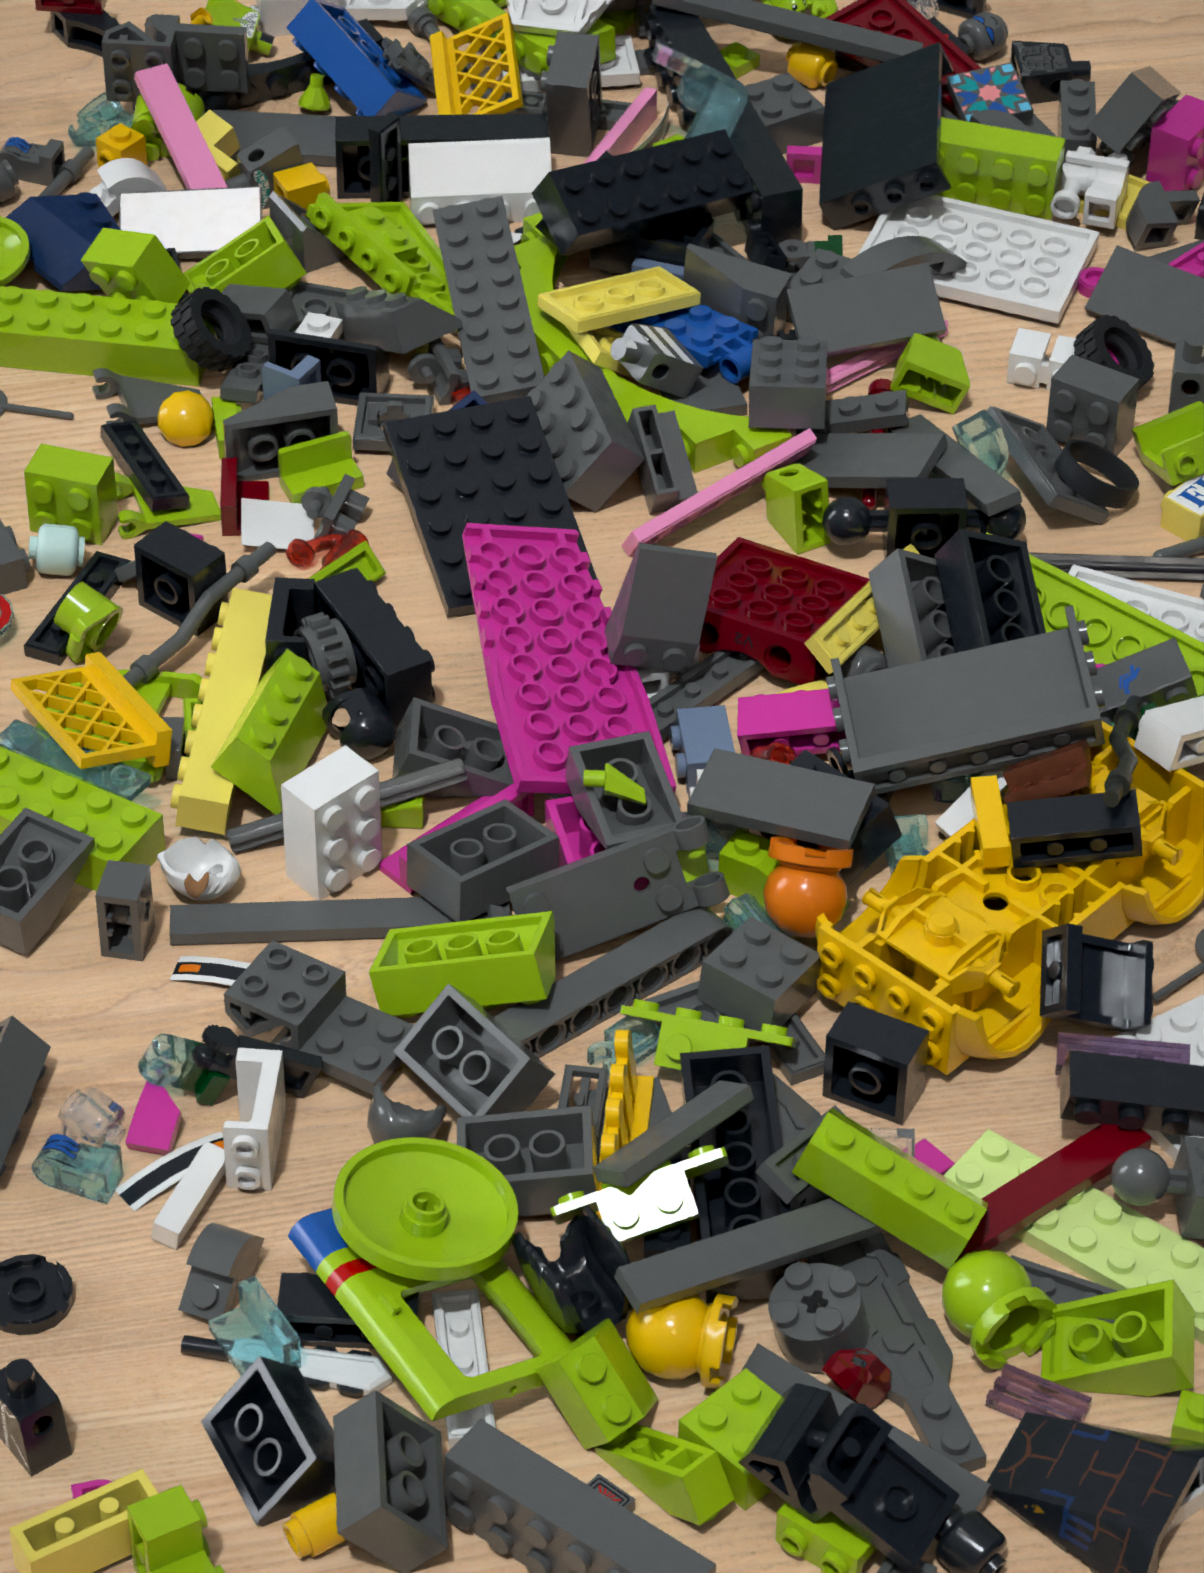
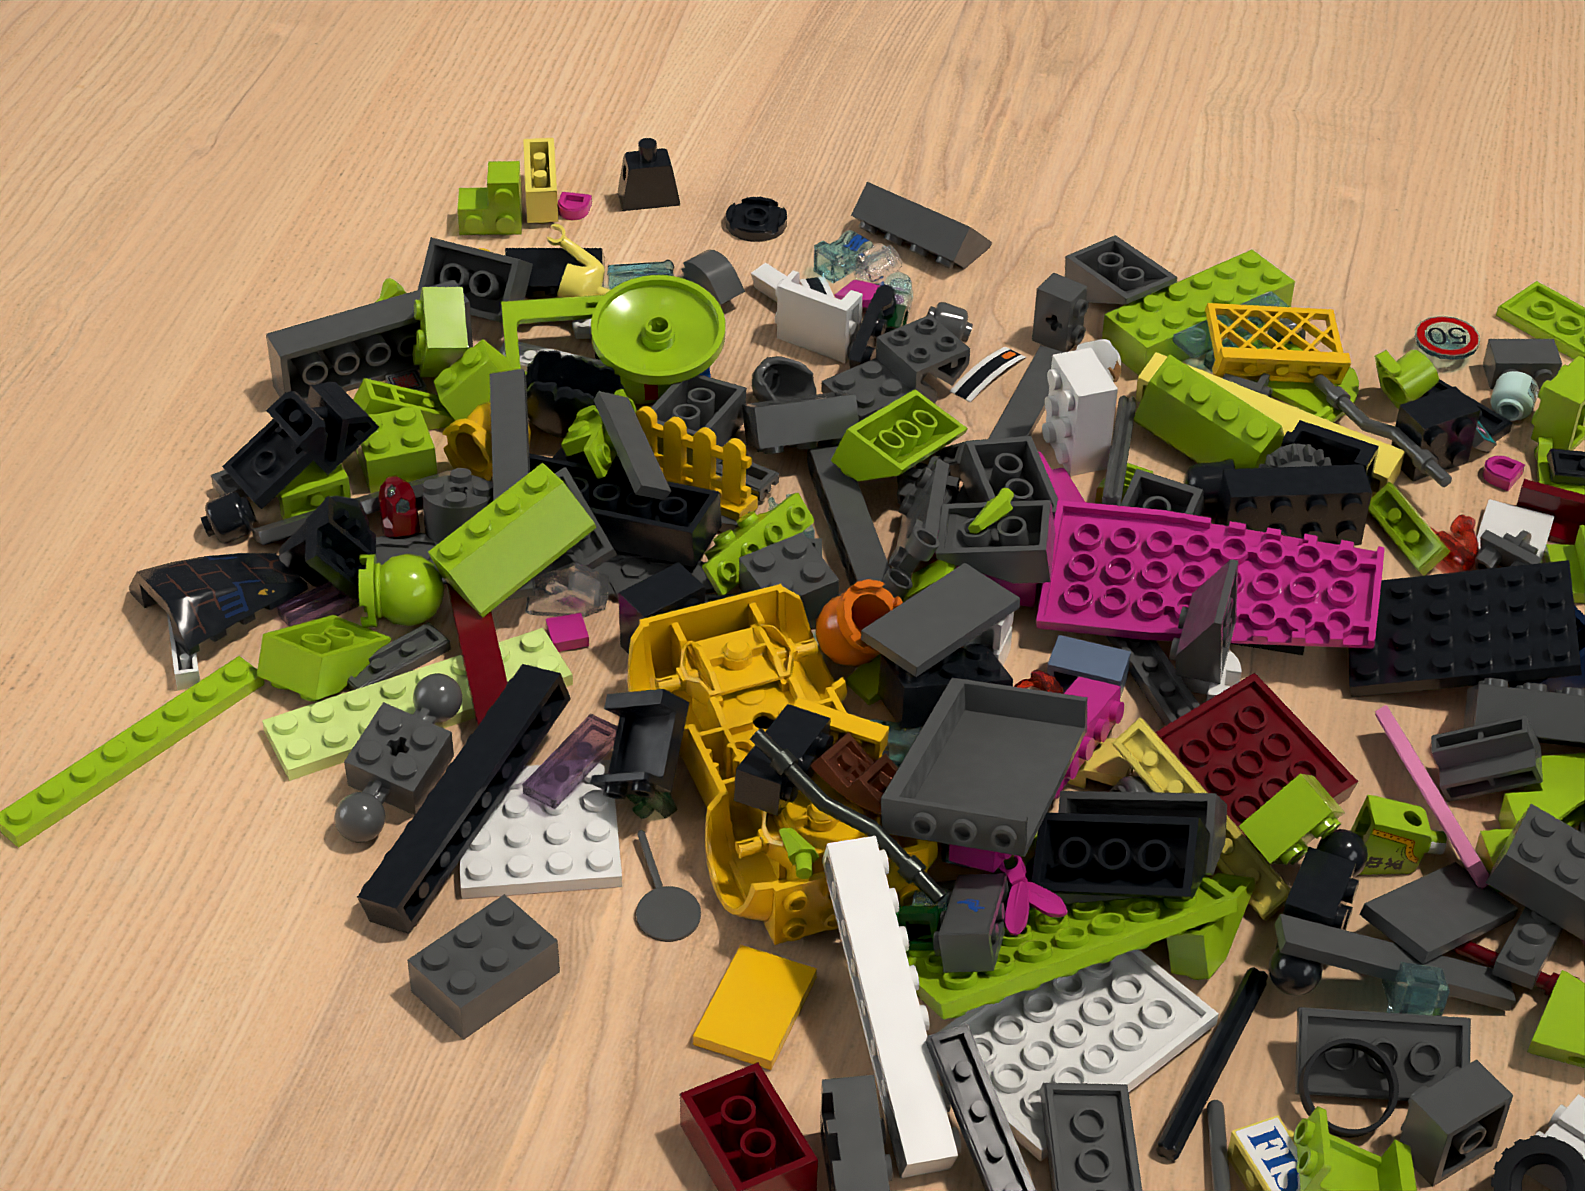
camera: 115 degrees right, 0 degrees up
none -> black piece [279,496,376,600]
none -> lime brick [413,287,468,377]
none -> light yellow piece [524,224,611,324]
none -> lime bar [779,828,819,879]
none -> dark grey head [926,302,973,342]
none -> lime brick [1239,773,1345,865]

